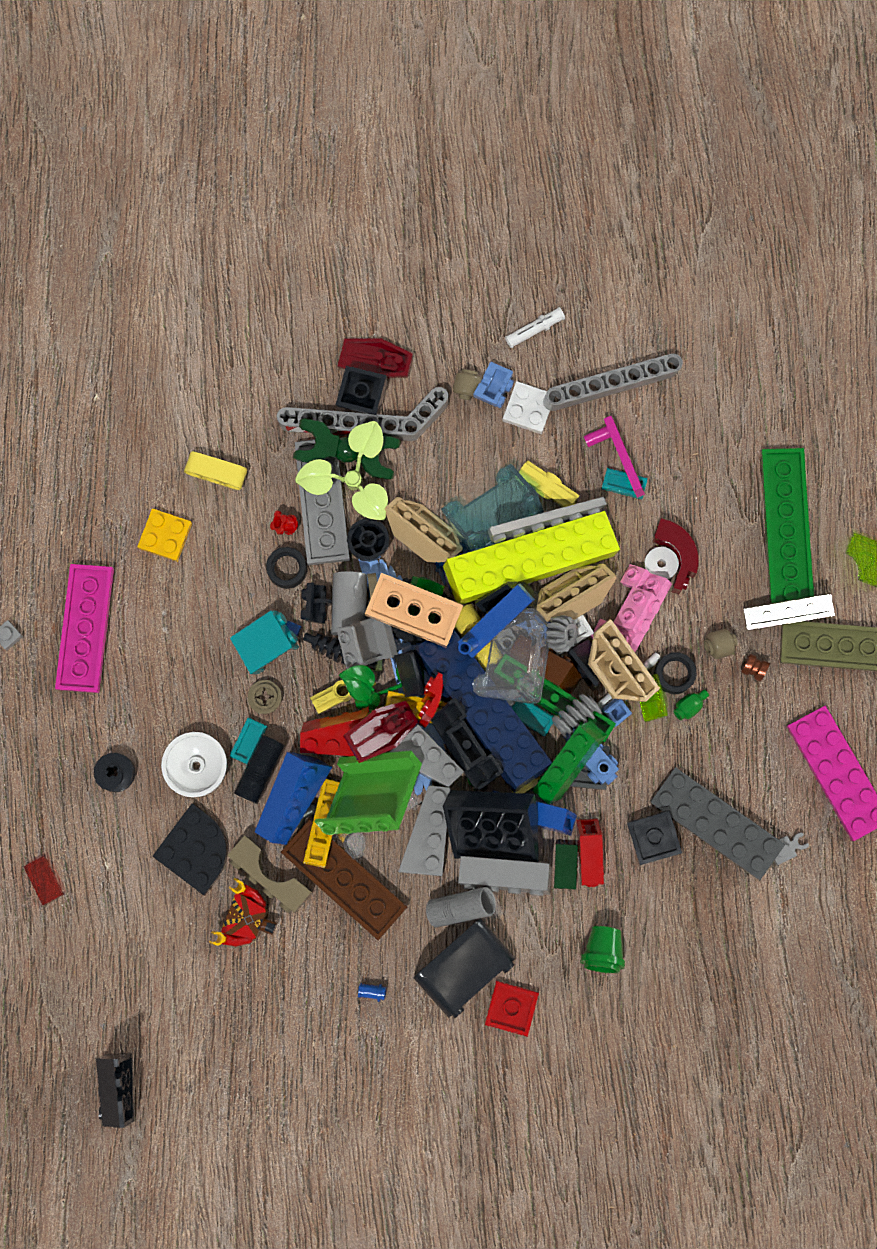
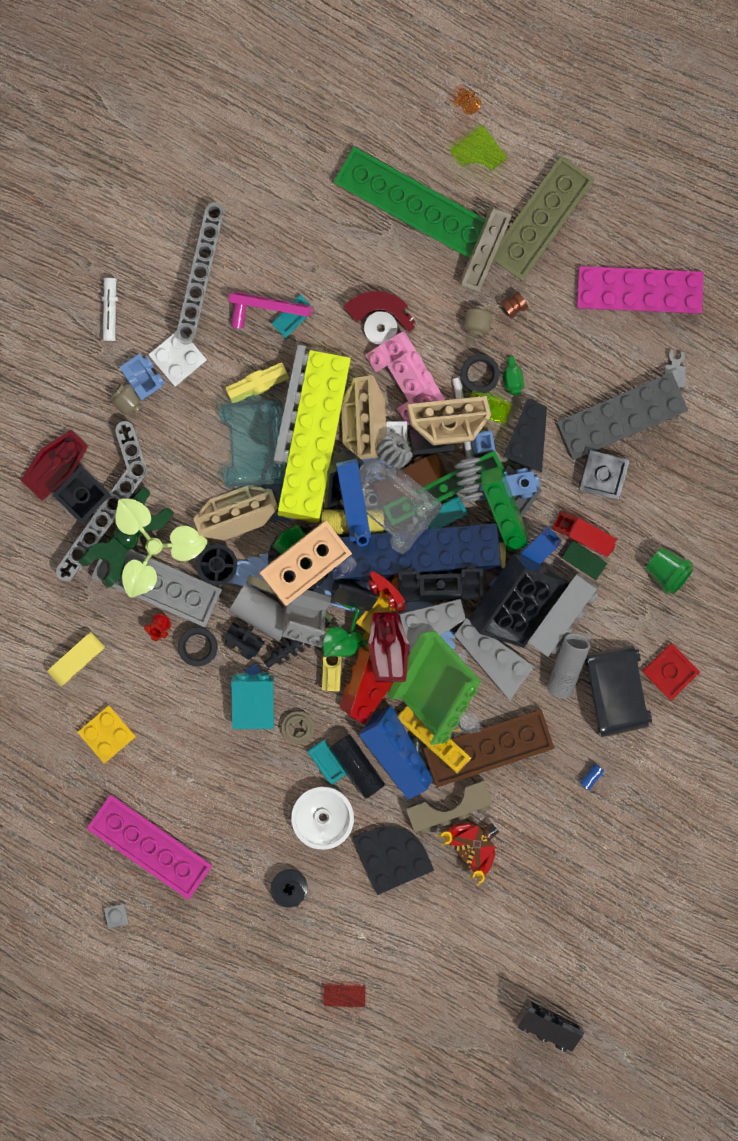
camera: 65 degrees left, 10 degrees up
none -> black wedge [503,399,547,474]

